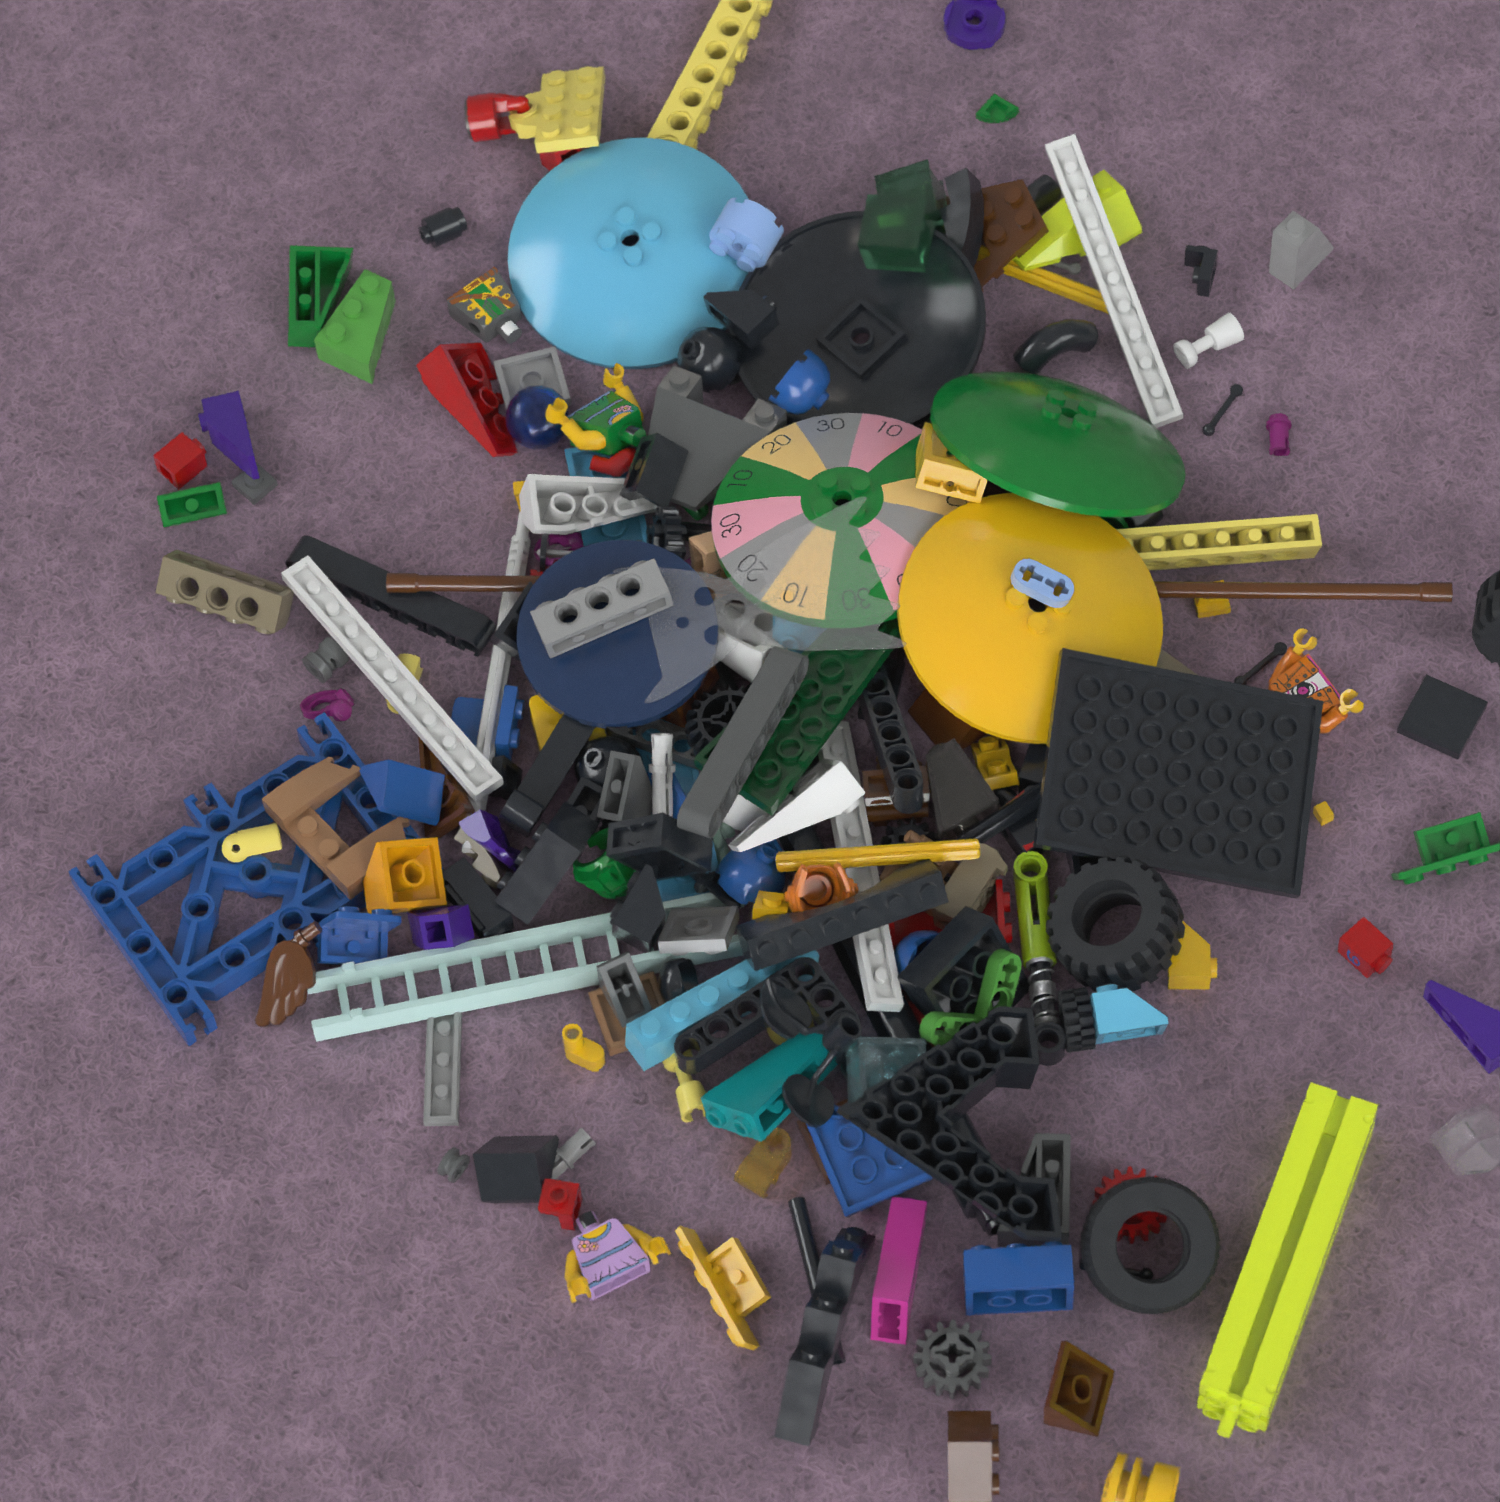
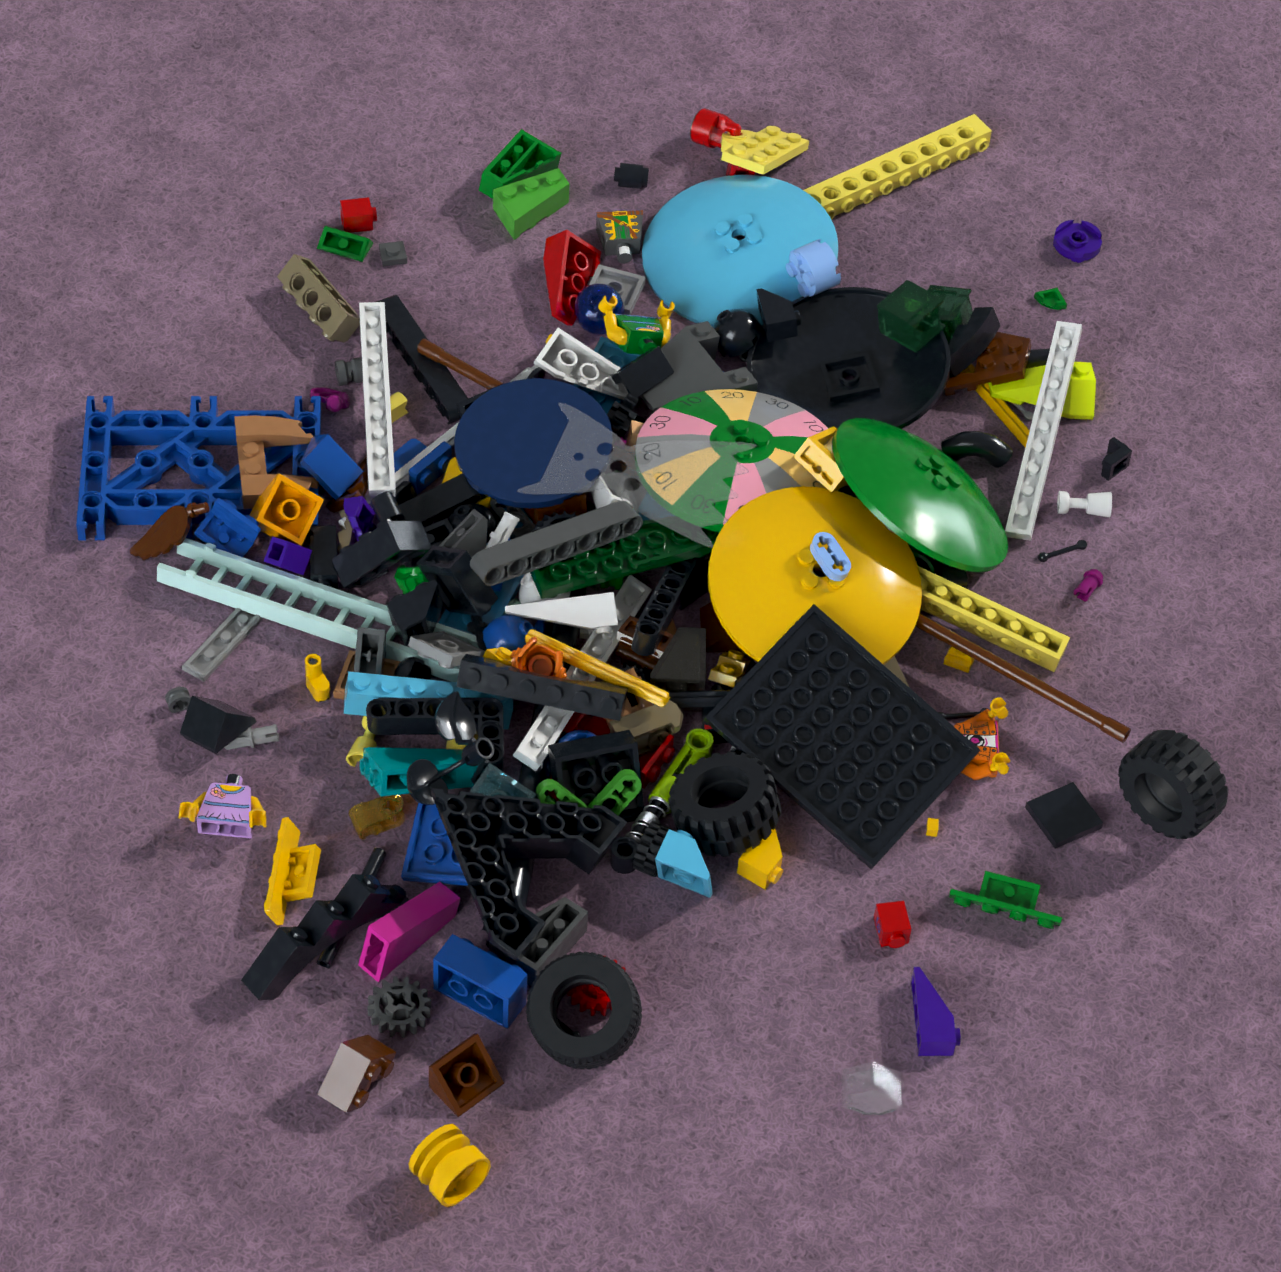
camera: 25 degrees right, 10 degrees down
dark purple slope [198,391,260,480] -> none
light yellow piece [222,823,282,862] -> none
light grey brick [530,558,674,659] -> none
red bracket [538,1178,583,1231] -> none
red arm [590,447,636,477] -> none
blue cylinder [769,349,830,415] -> none
neon yellow brick [1197,1082,1378,1438] -> none
light grey slope [1269,211,1334,290] -> none

